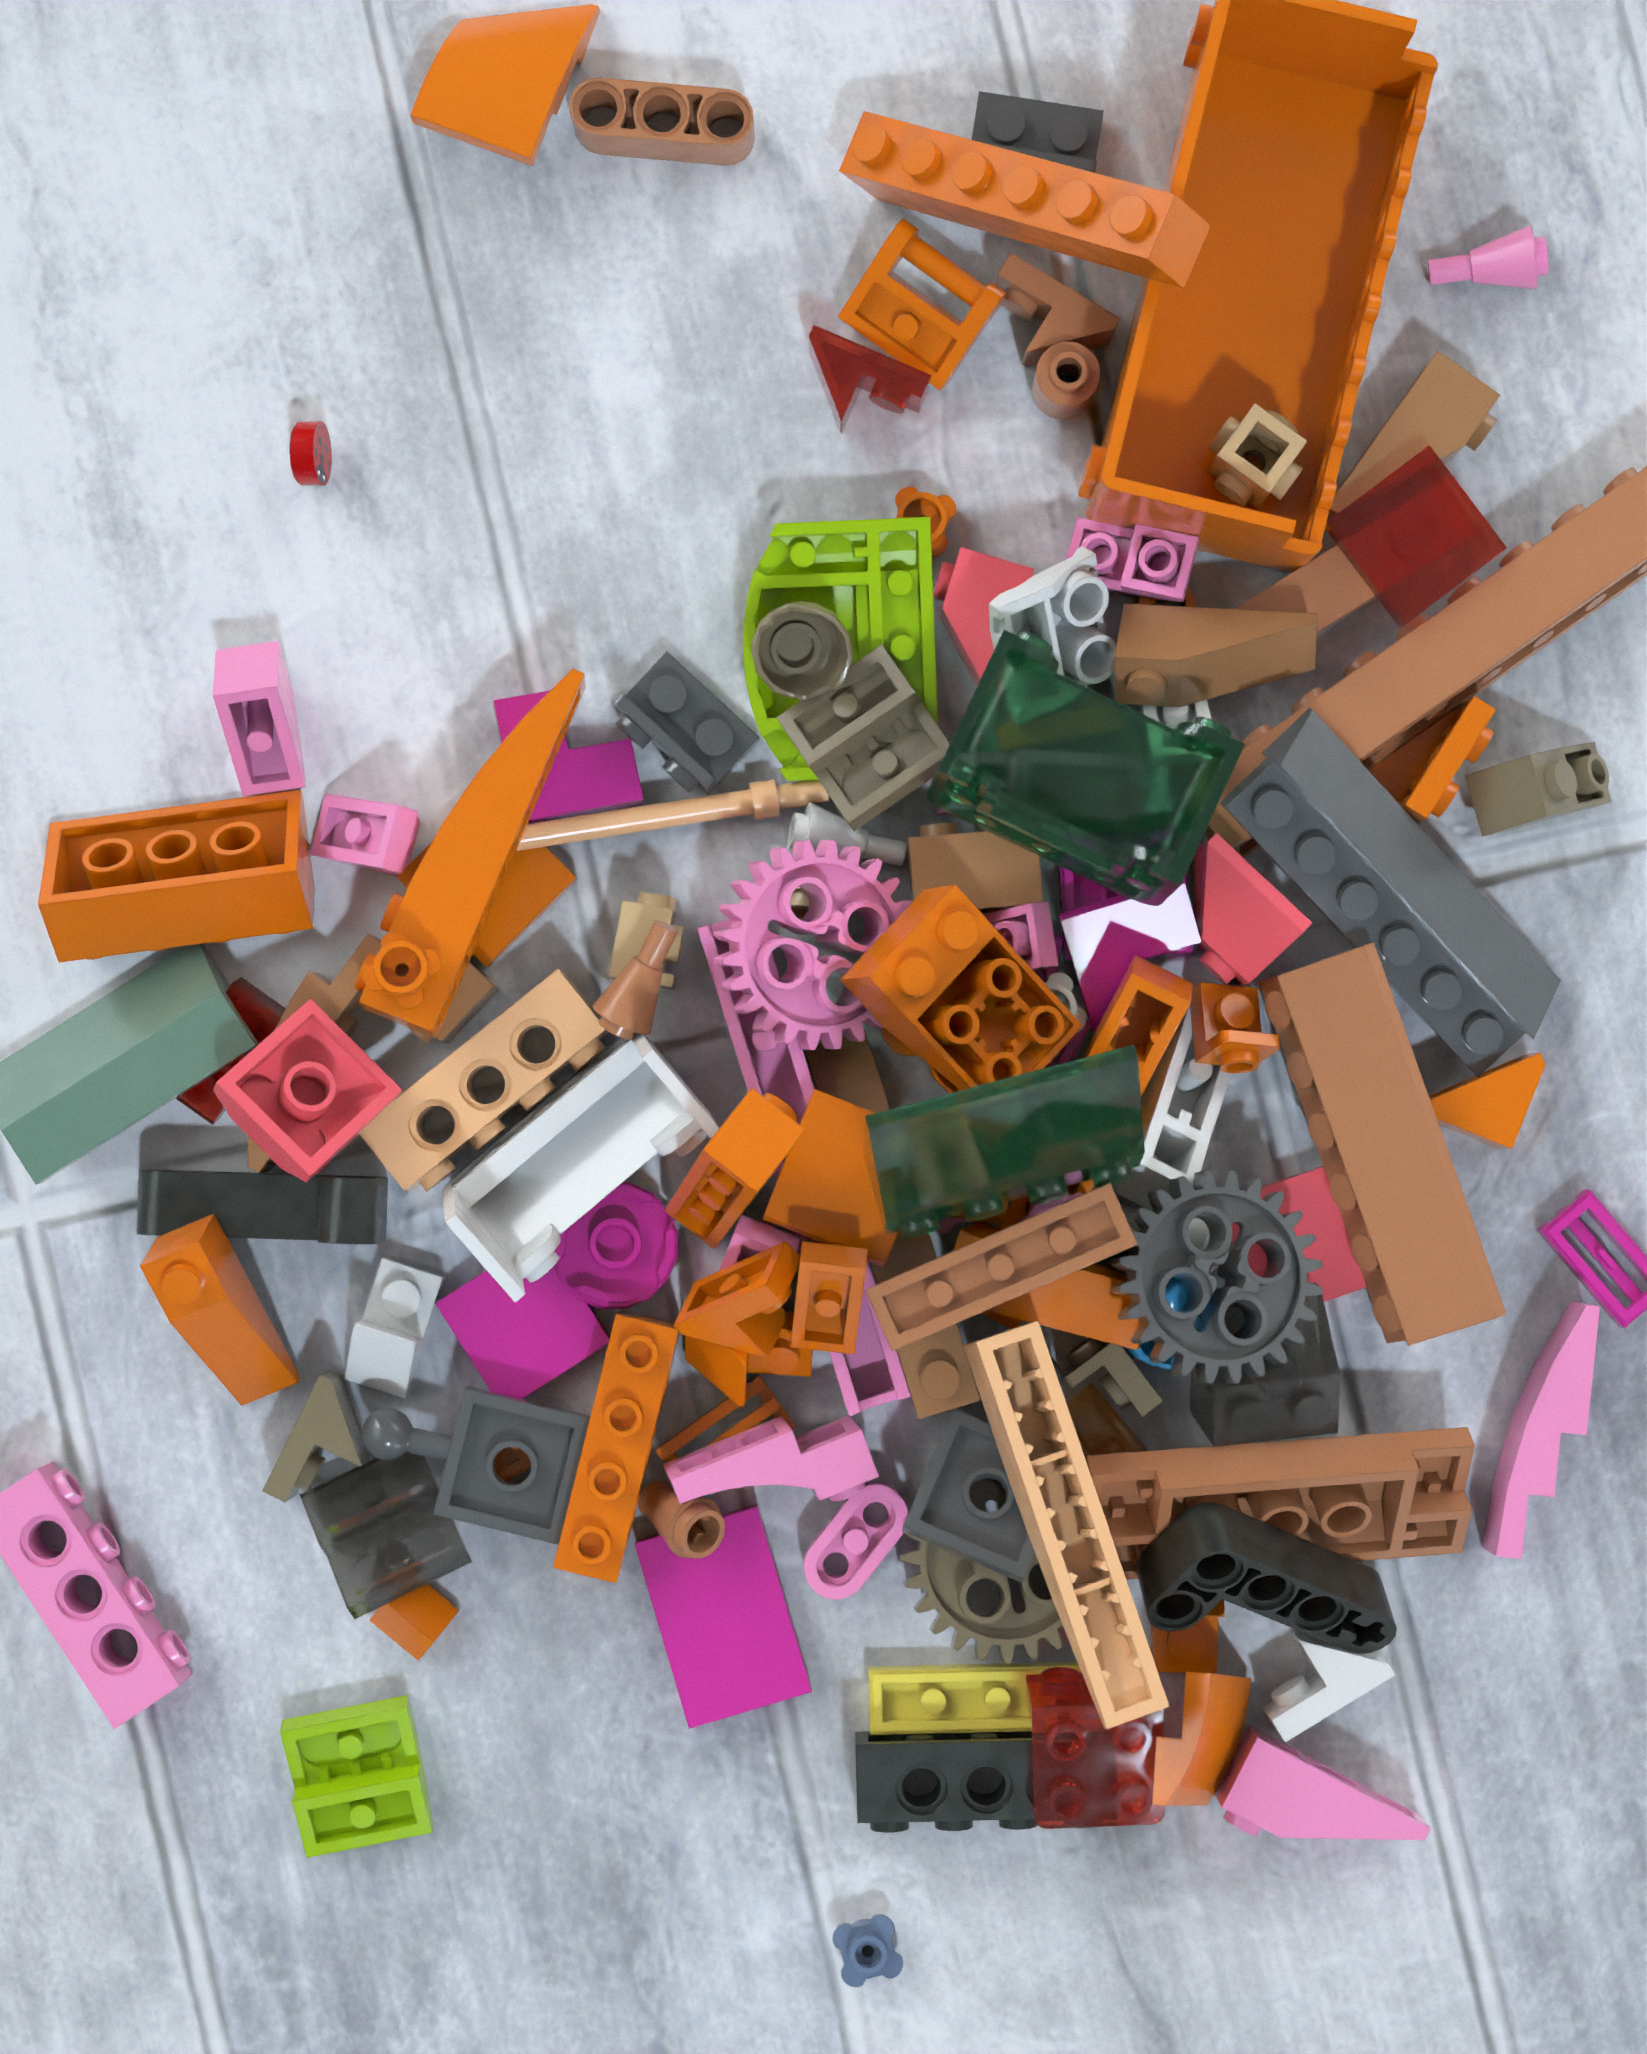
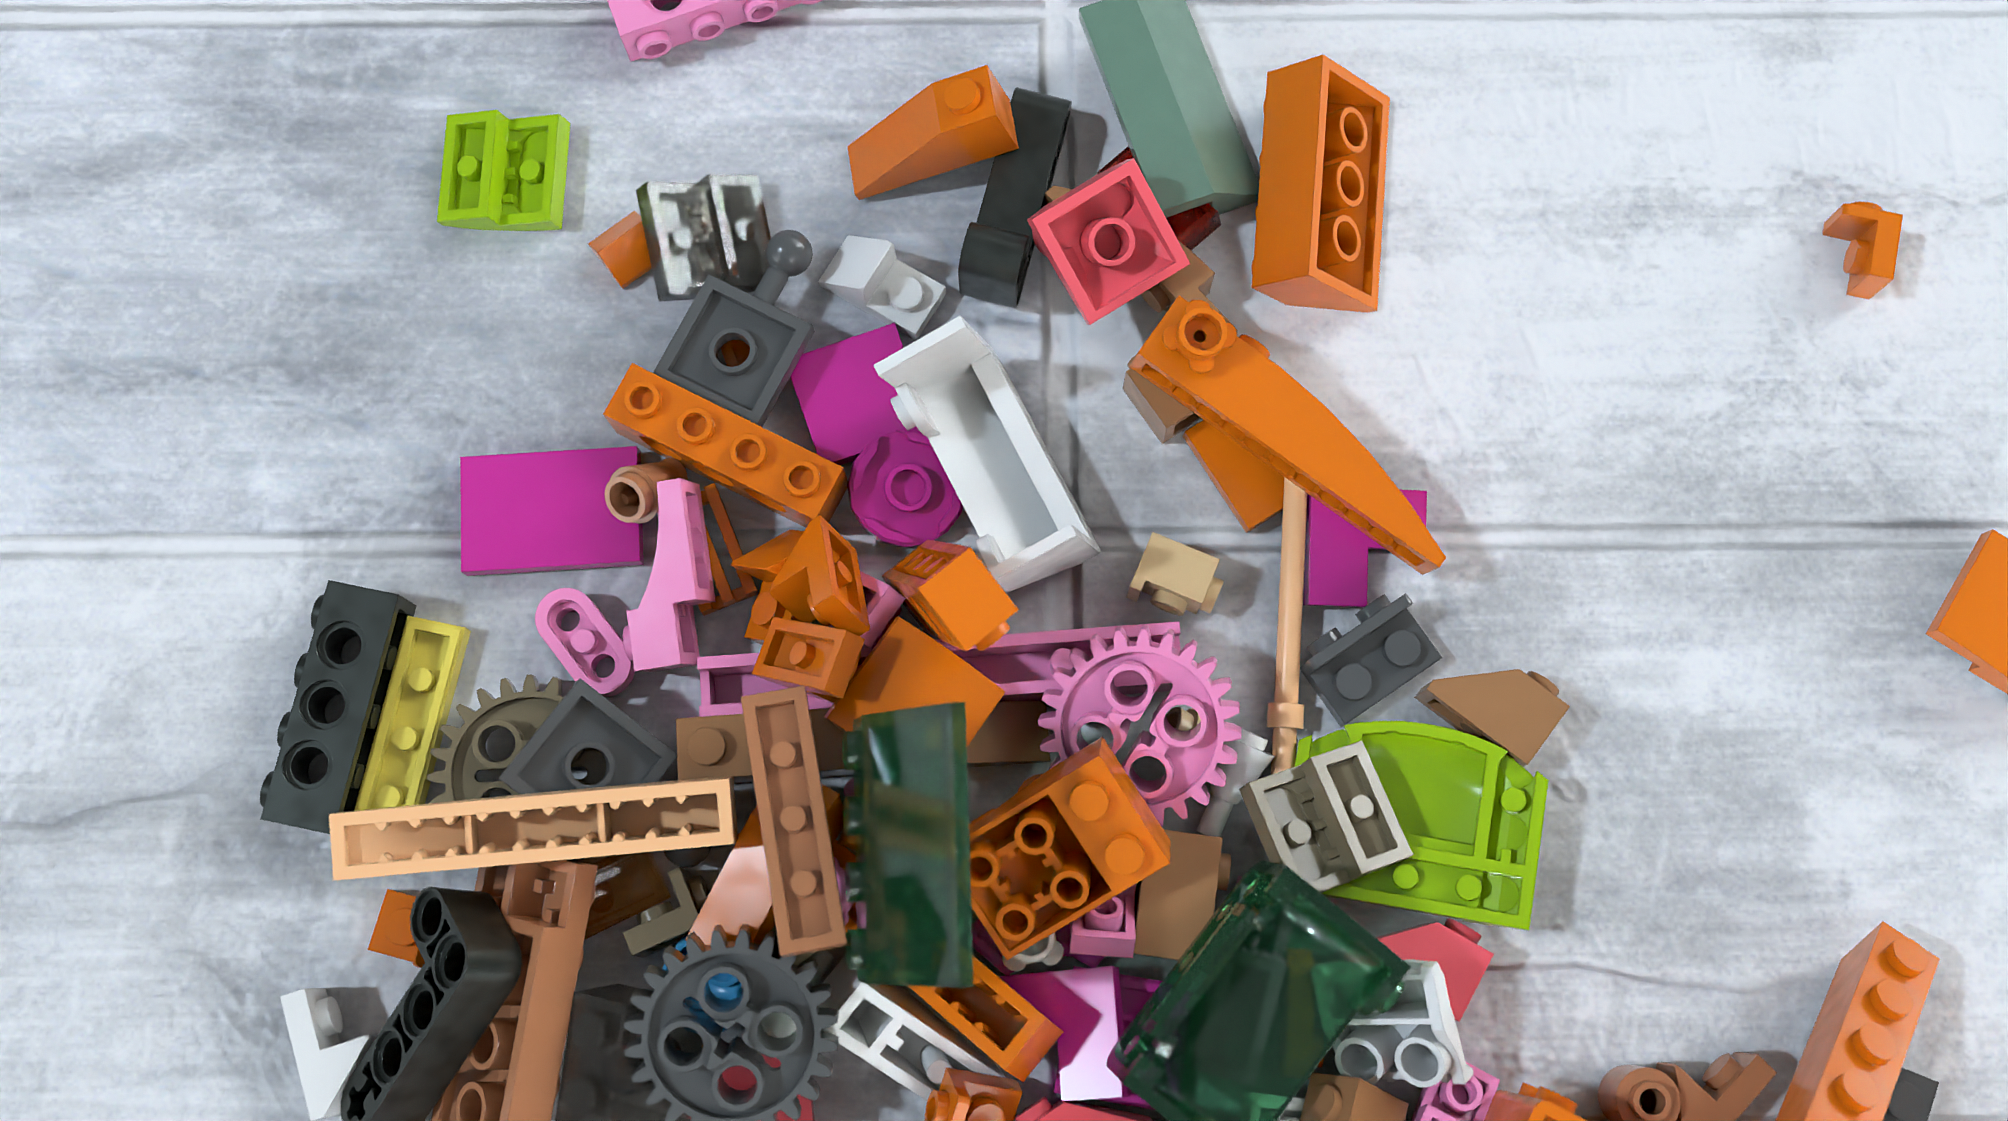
camera: 105 degrees right, 10 degrees down
bright pink slope [212,641,306,796] -> none
dark tan slope [262,1369,370,1503] -> none
red tile [289,421,332,486] -> none
bright pink slope [309,794,420,877] -> none
light nougat brick [359,969,609,1192] -> none
nougat beam [569,78,755,166] -> none
nougat cone [592,920,678,1040] -> none
dark tan hair [751,601,854,701] -> none
clear red slope [809,325,931,433] -> none
sand blue plate [832,1914,903,1987] -> none
orange plate [838,218,1007,391] -> none
orange plate [895,487,956,557] -> none
clear red bracket [1026,1667,1165,1829] -> none
orange slope [1152,1671,1251,1806] -> none
bright pink slope [1215,1725,1431,1840] -> none
none -> medium nougat slope [1414,669,1570,767]
none -> orange bracket [1822,202,1903,299]

